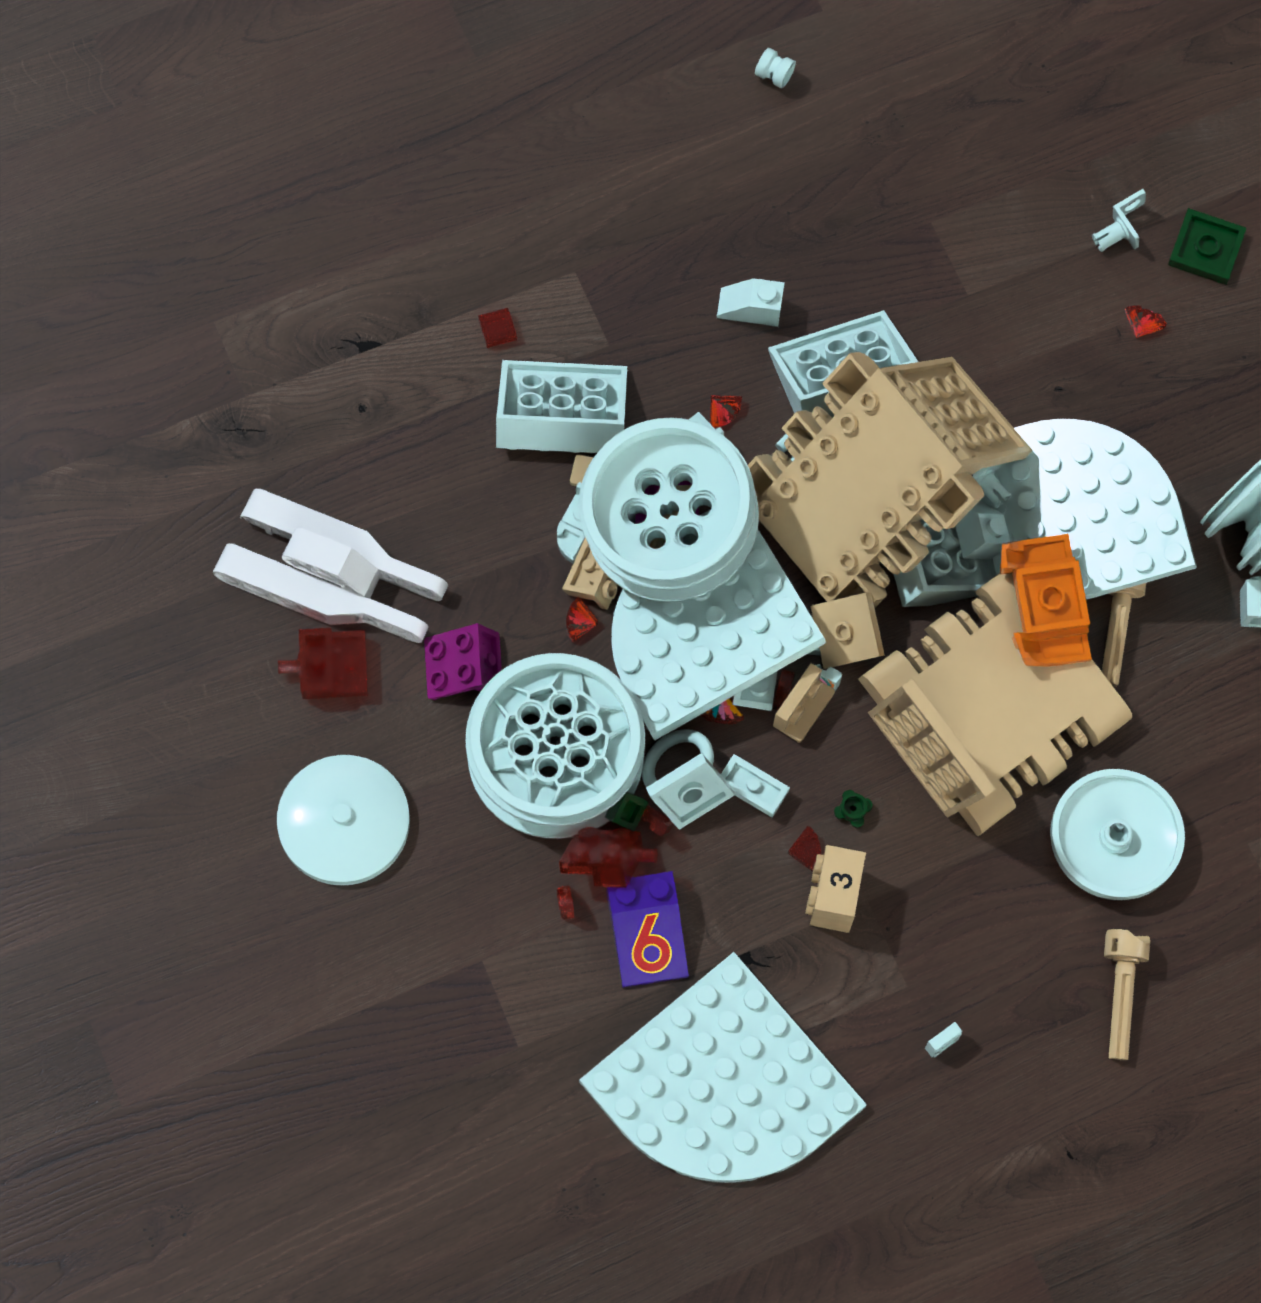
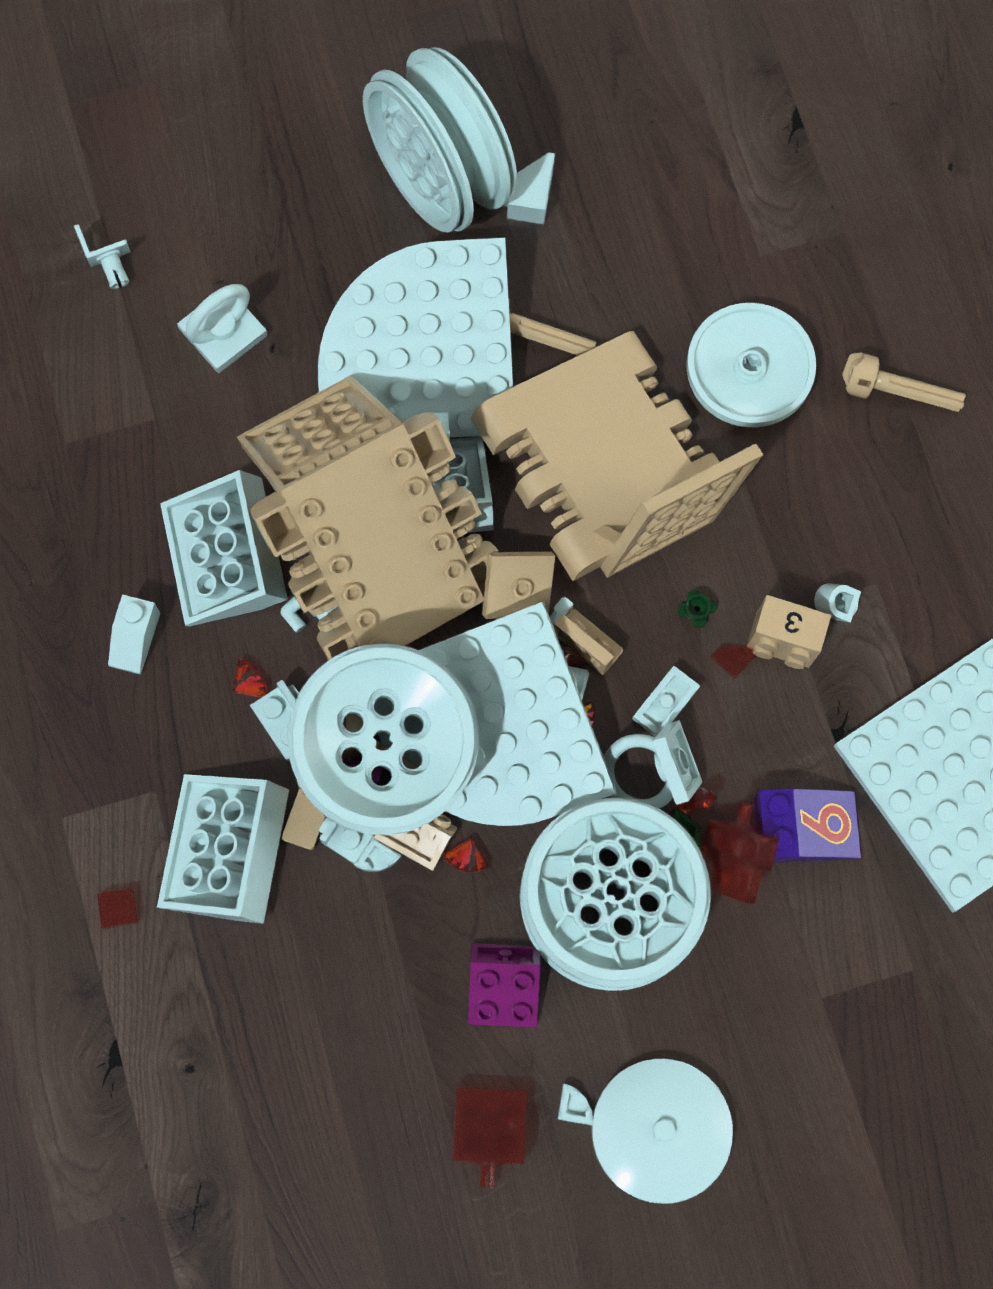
camera: 85 degrees left, 5 degrees up
white beam [213,488,448,643] -> none
clear red tile [556,885,574,919] -> none
light aqua tile [925,1022,962,1058] -> none
orange piece [1000,534,1092,667] -> none
clear red tile [1124,305,1167,338] -> none
dark green tile [1168,208,1246,285] -> none
none -> light aqua tile [177,284,268,374]
none -> light aqua tile [558,1084,593,1125]
none -> light aqua plate [814,583,861,623]

